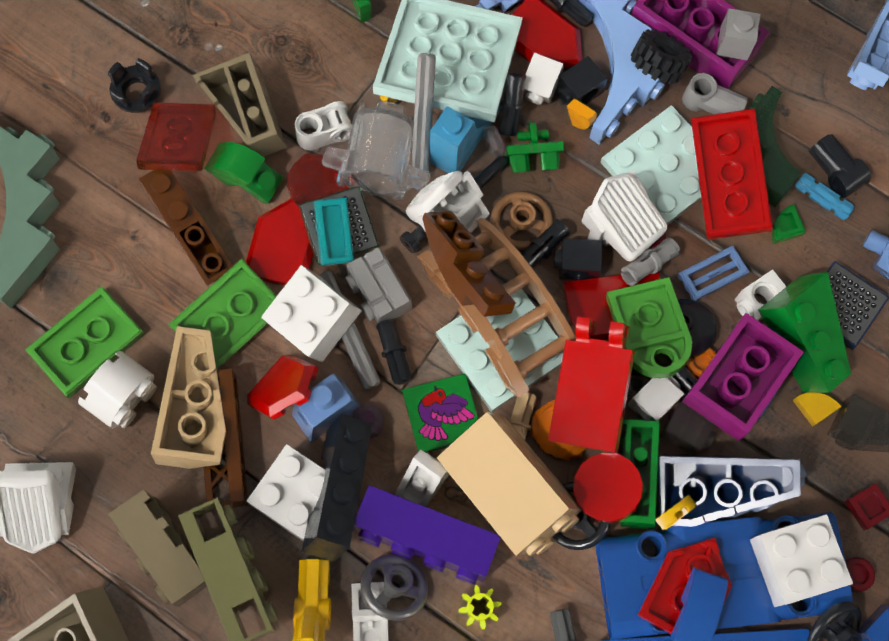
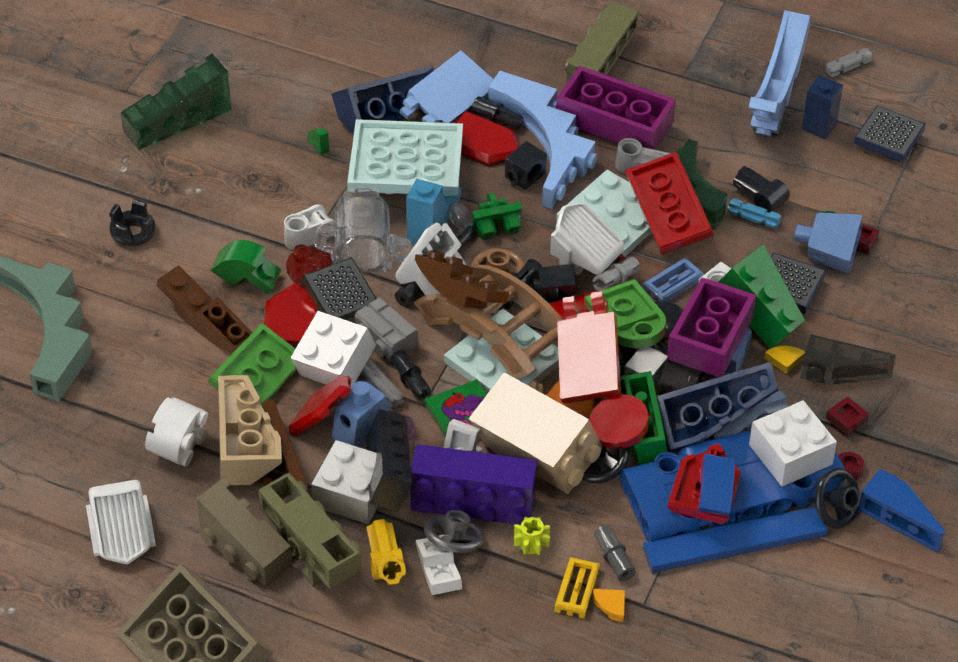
camera: 10 degrees left, 25 degrees down
bright green tile [25,286,145,399] -> none
clear red tile [136,103,216,171] -> none
dark tan wedge [192,53,287,157] -> none
teal tile [313,198,354,266] -> none
light grey axle [411,53,436,178] -> none
black axle [499,73,526,137] -> none
white brick [524,53,564,105] -> none
light orange tile [567,99,597,130] -> none
black tyre [631,29,692,84] -> none
yellow tile [656,495,696,530] -> none
light grey brick [717,9,760,60] -> none
green tile [771,204,806,244] -> none

